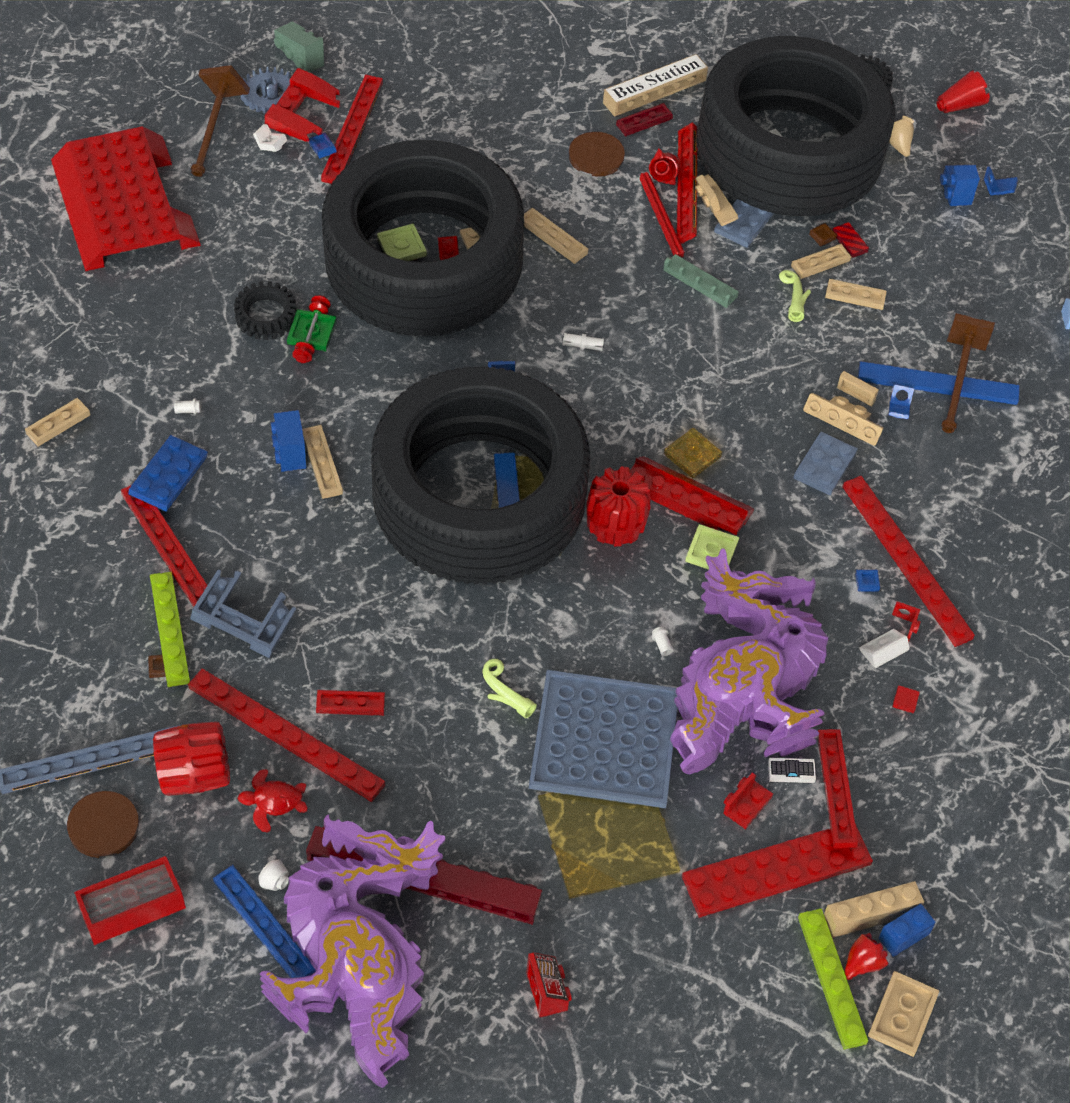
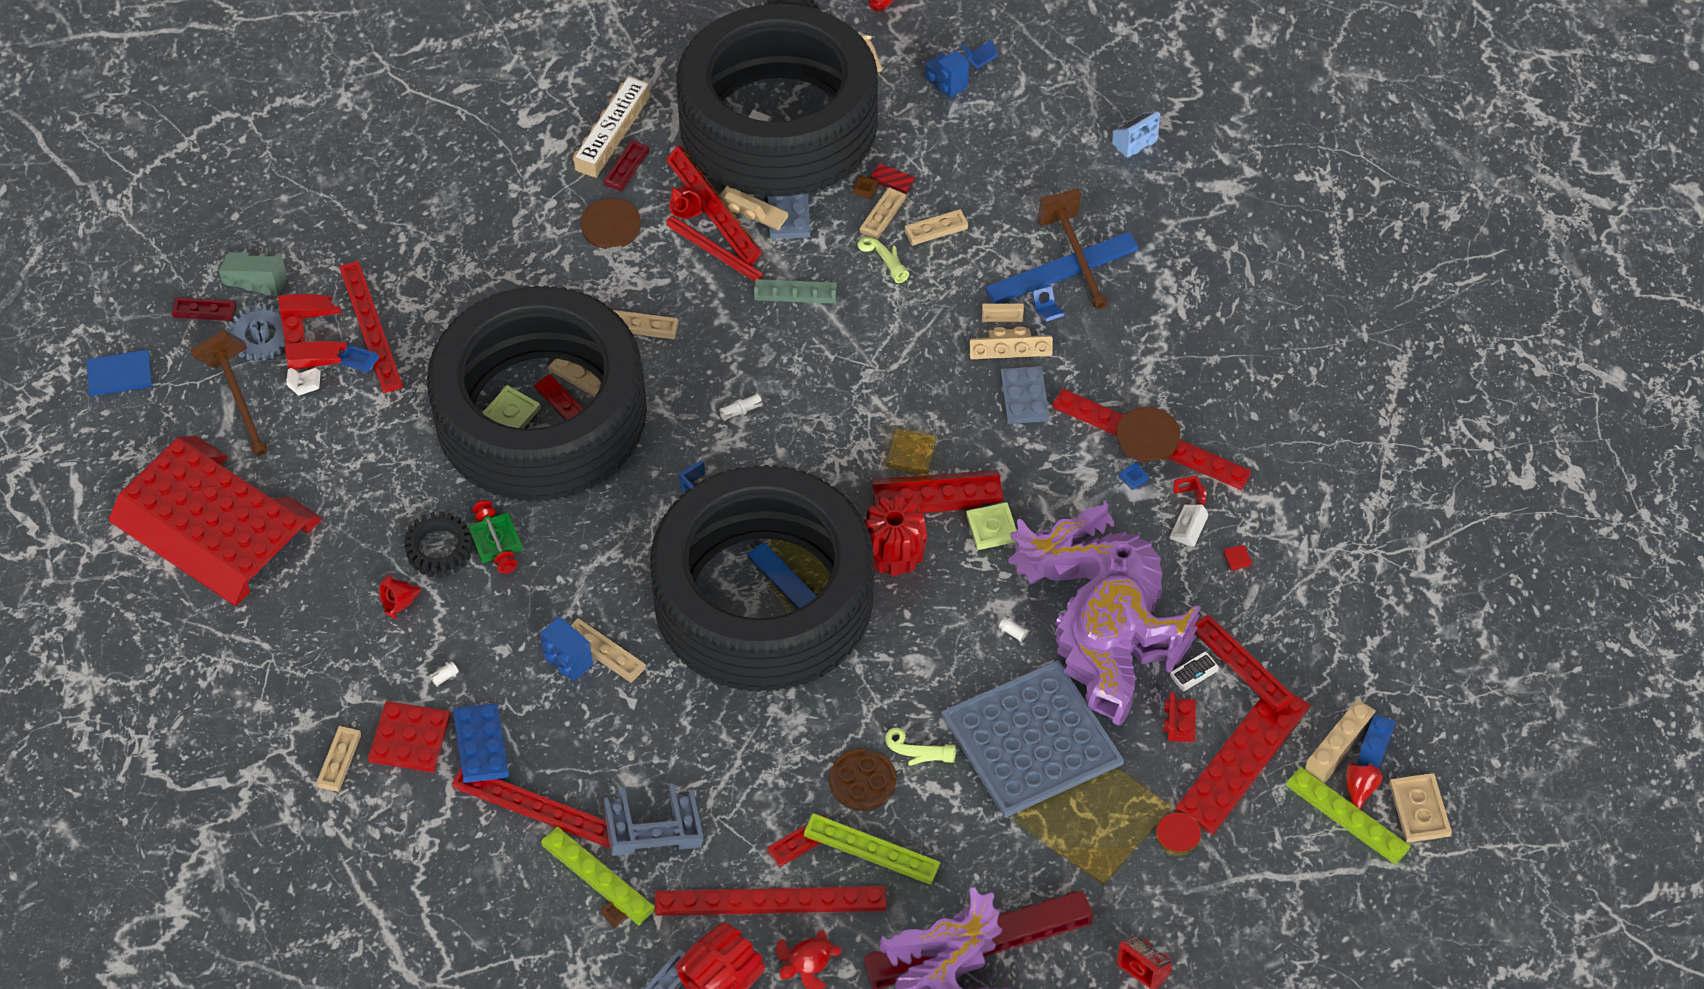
camera: 30 degrees left, 0 degrees up
none -> blue tile [86,350,153,396]
none -> dark red tile [172,297,237,321]
none -> red plate [368,701,451,773]
none -> red hat [379,574,421,619]
none -> lime plate [804,813,940,885]
none -> reddish brown tile [829,748,896,811]
none -> reddish brown tile [1117,407,1180,463]
none -> red tile [1156,812,1201,856]

